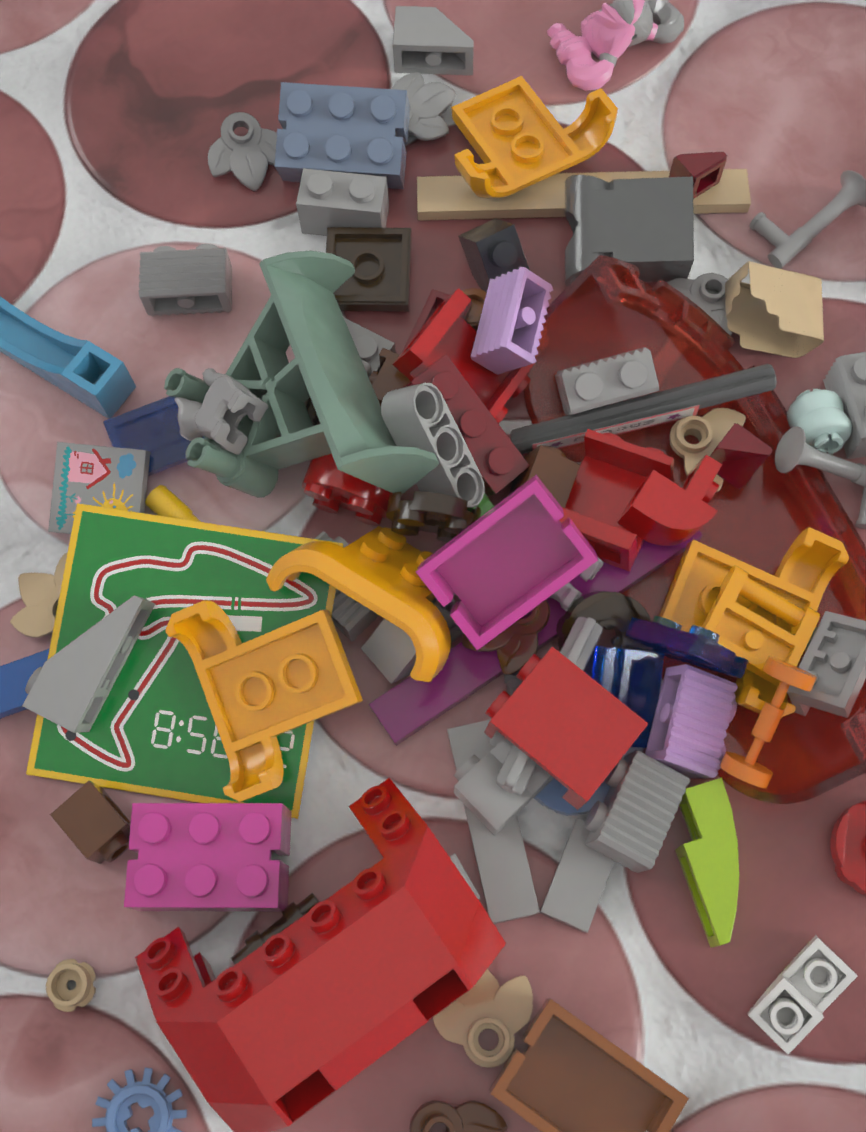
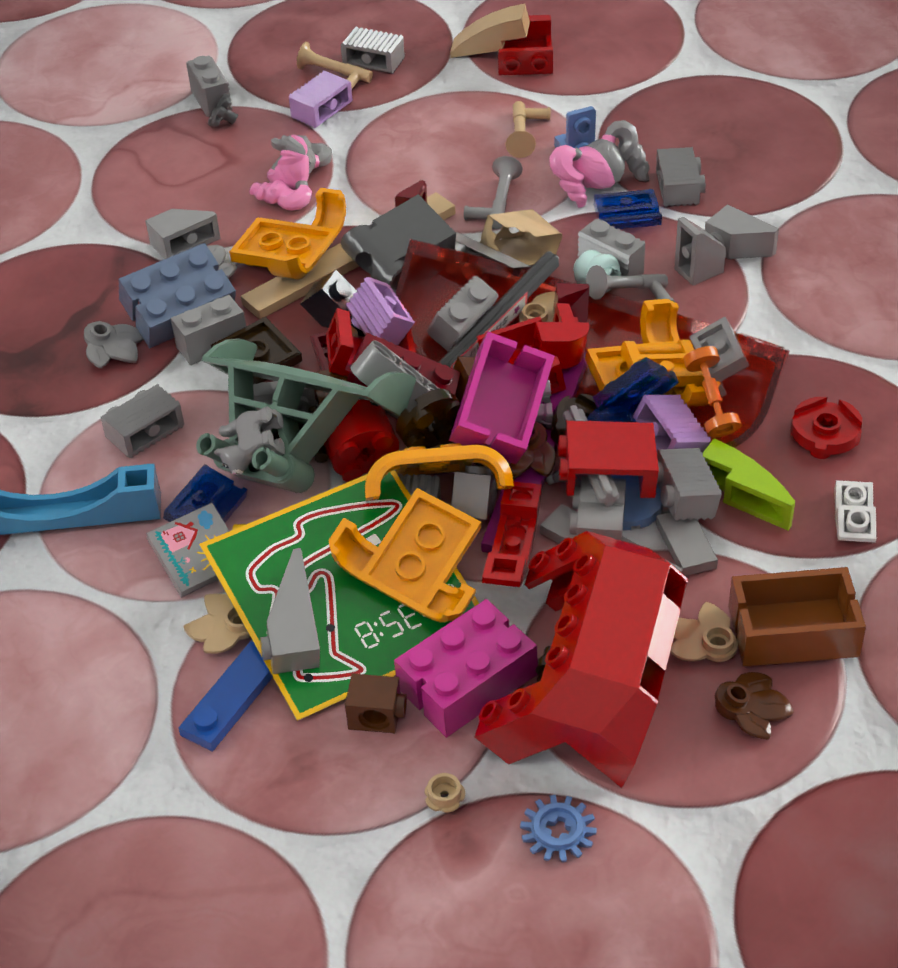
camera: 40 degrees left, 25 degrees down
none -> light grey sticker [456,232,531,268]
none -> red slope [482,481,542,587]

